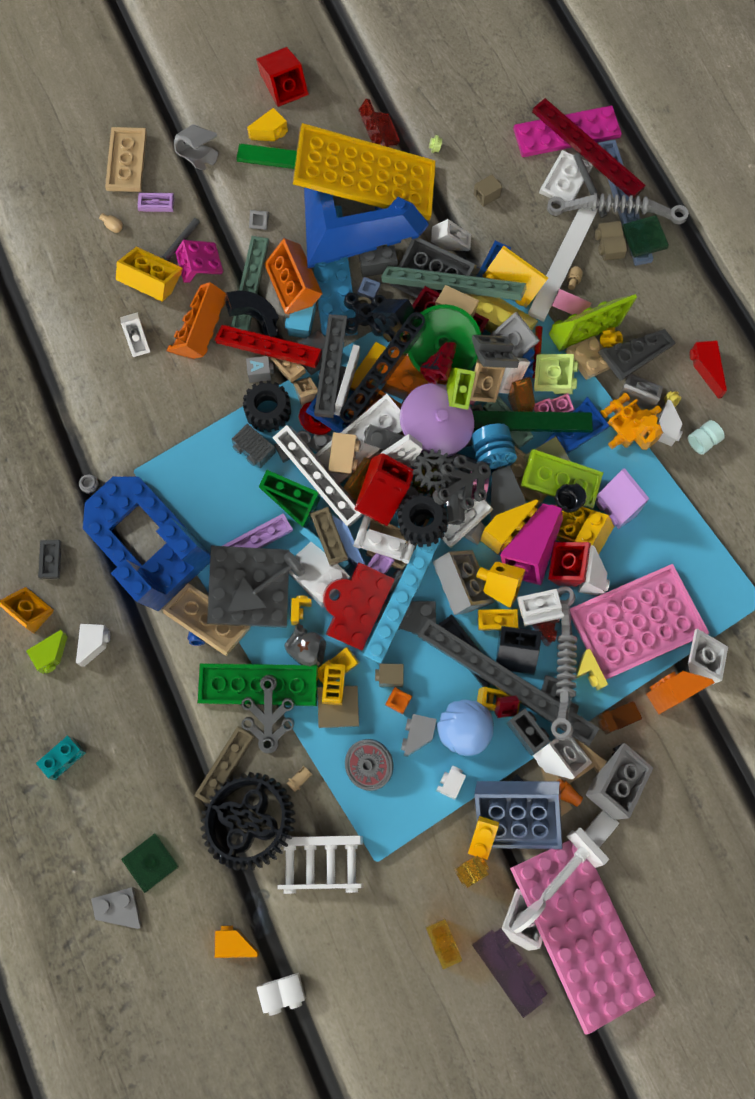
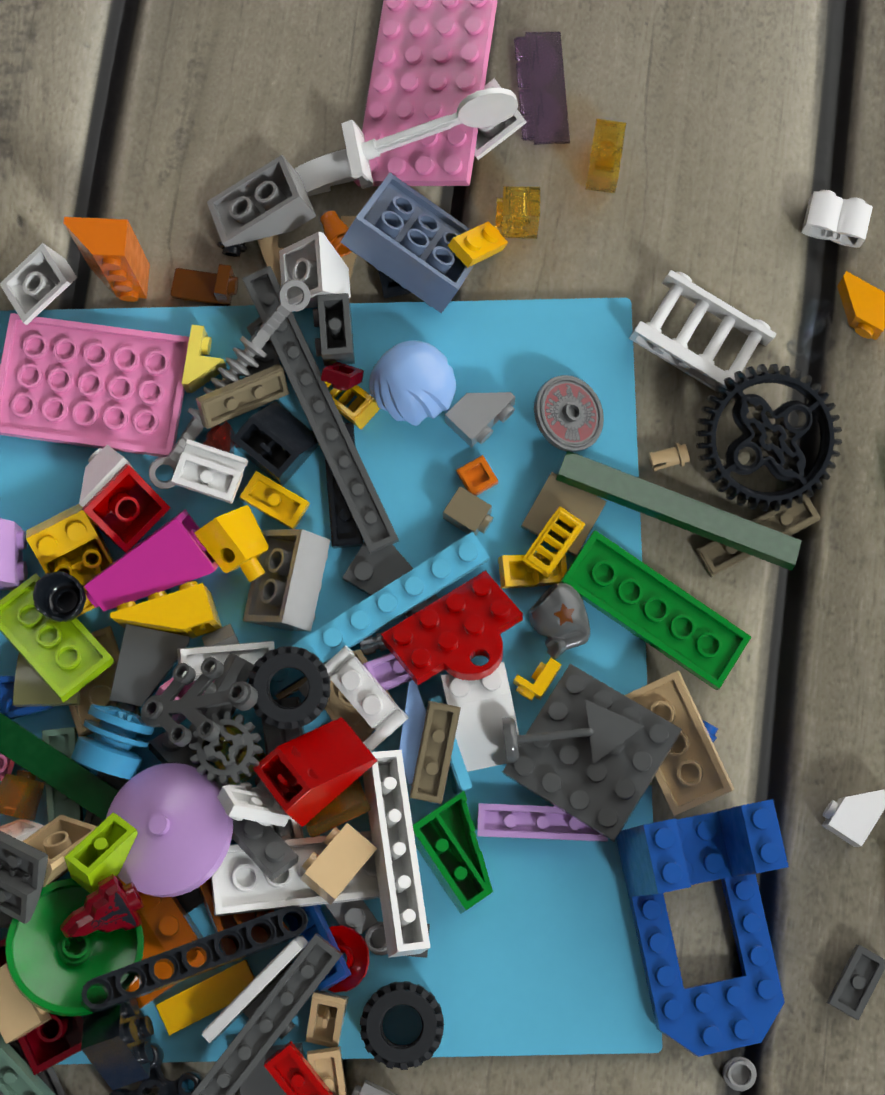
camera: 145 degrees left, 5 degrees up
dark grey brick [232,424,276,468] -> none
dark grey plant [241,674,295,753] -> none
white brick [436,766,466,800] -> none
none -> dark tan tile [196,364,289,429]
none -> tile [556,451,802,571]

